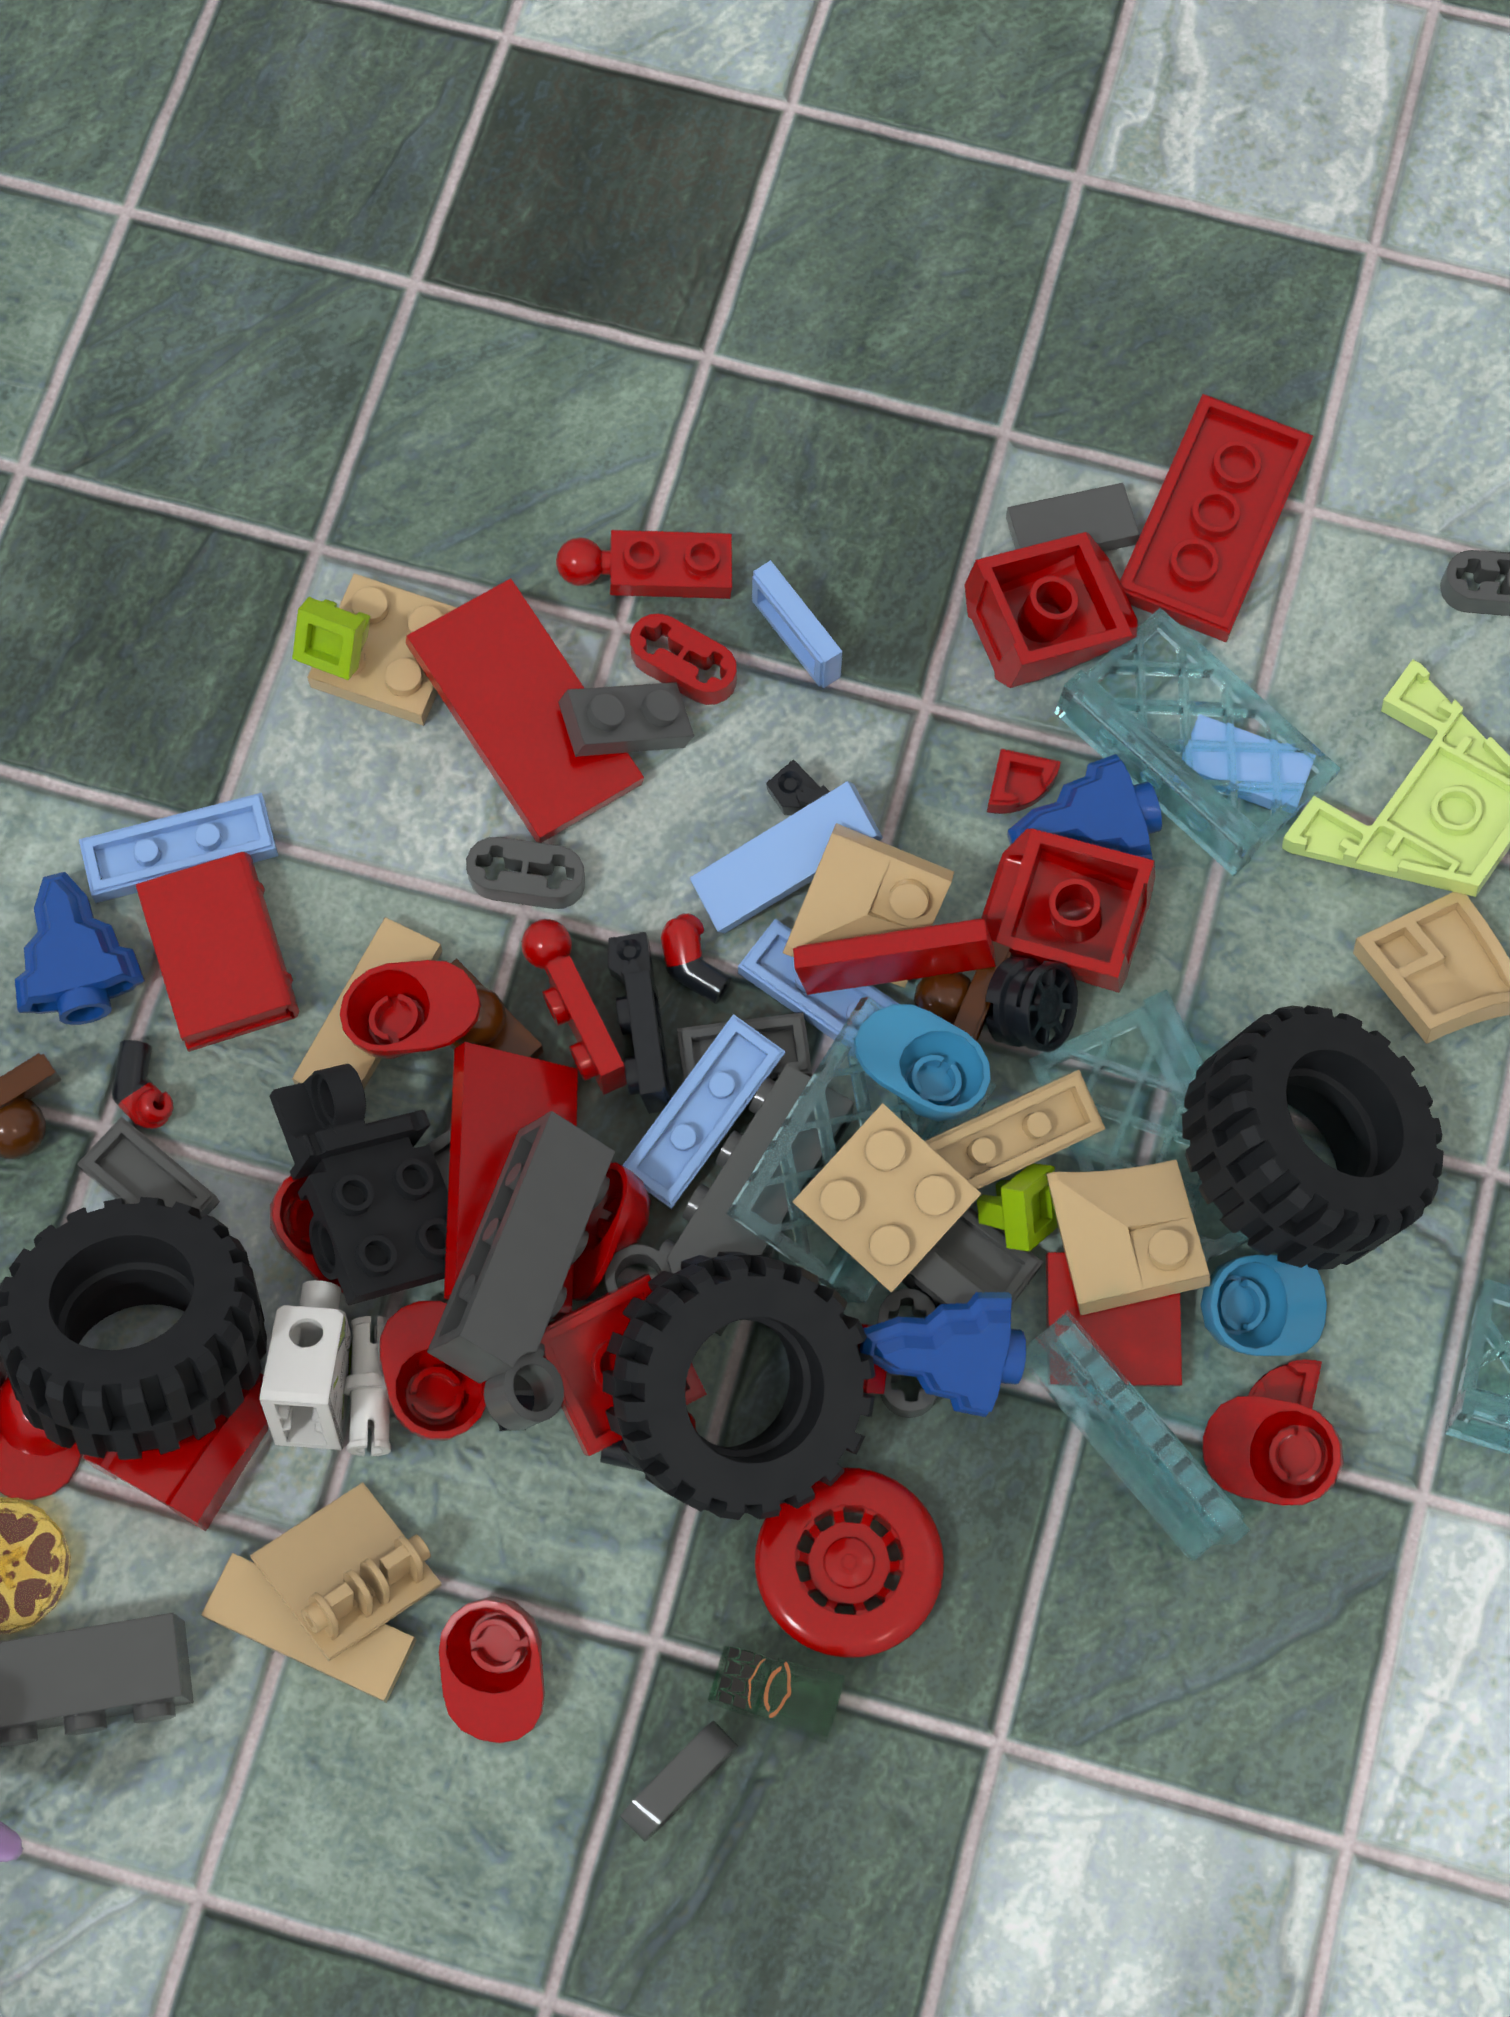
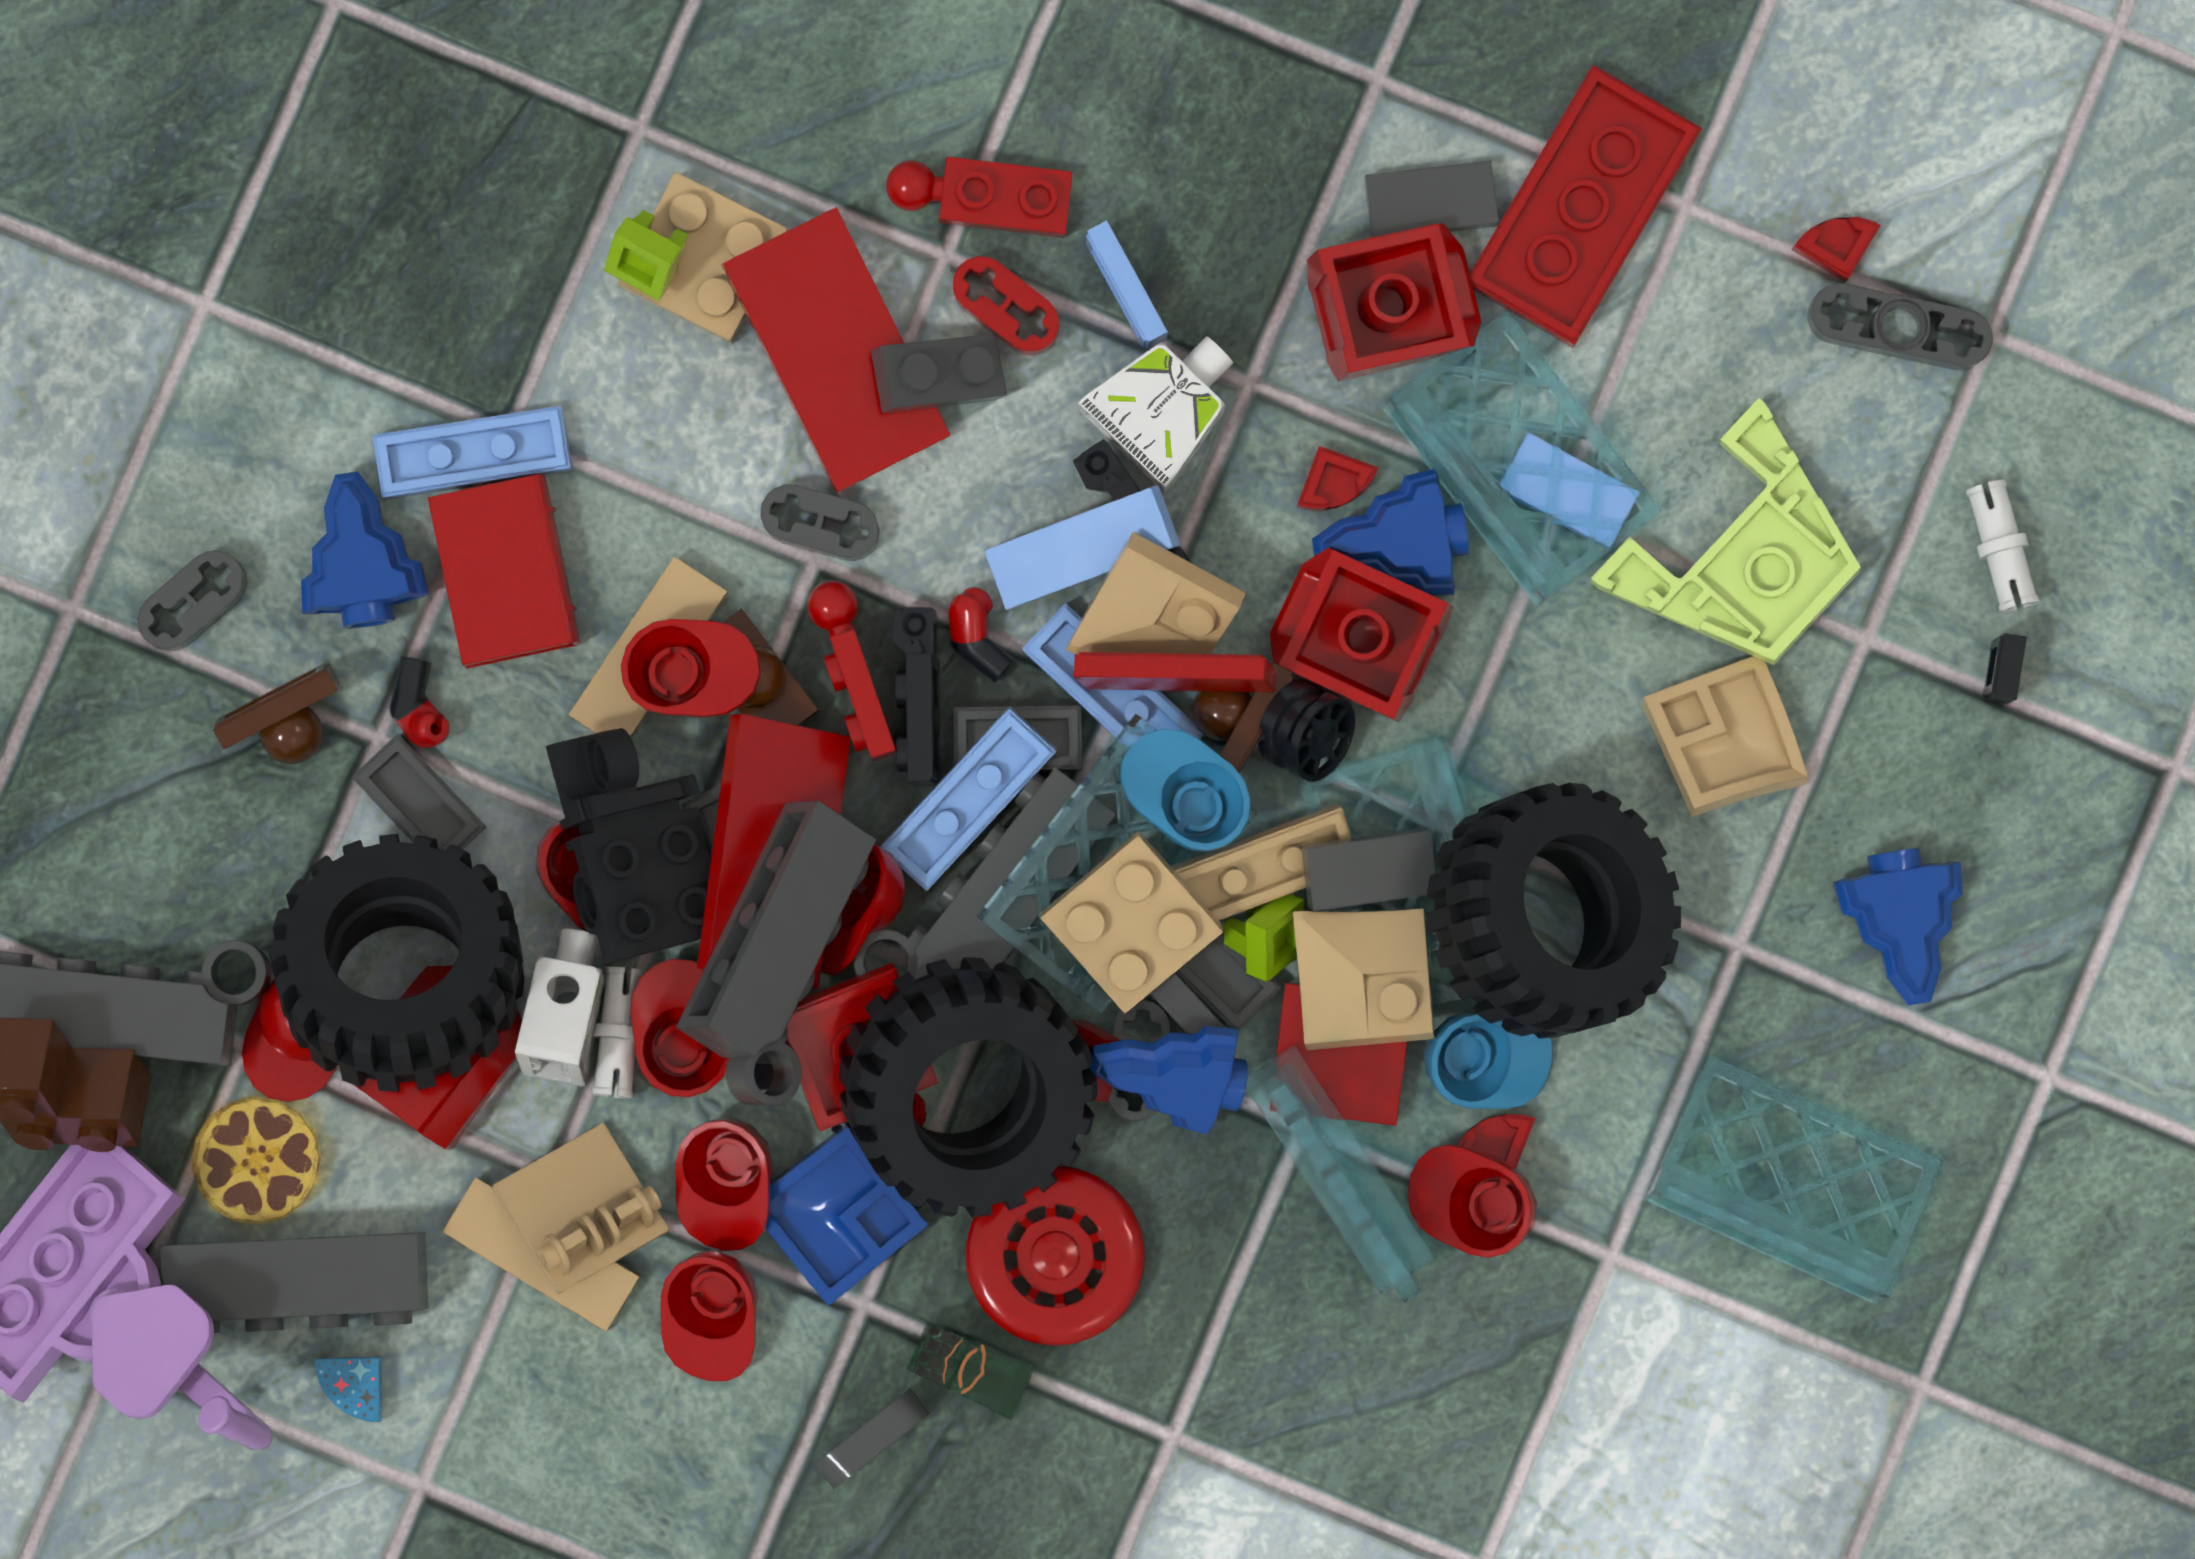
camera: 10 degrees right, 15 degrees up
none -> dark azure tile [314,1357,382,1422]
none -> red cap [676,1117,773,1251]
none -> blue plate [766,1124,928,1306]
none -> white torso [1078,336,1233,495]
none -> dark grey tile [1302,827,1436,912]
none -> red tile [1792,217,1881,282]

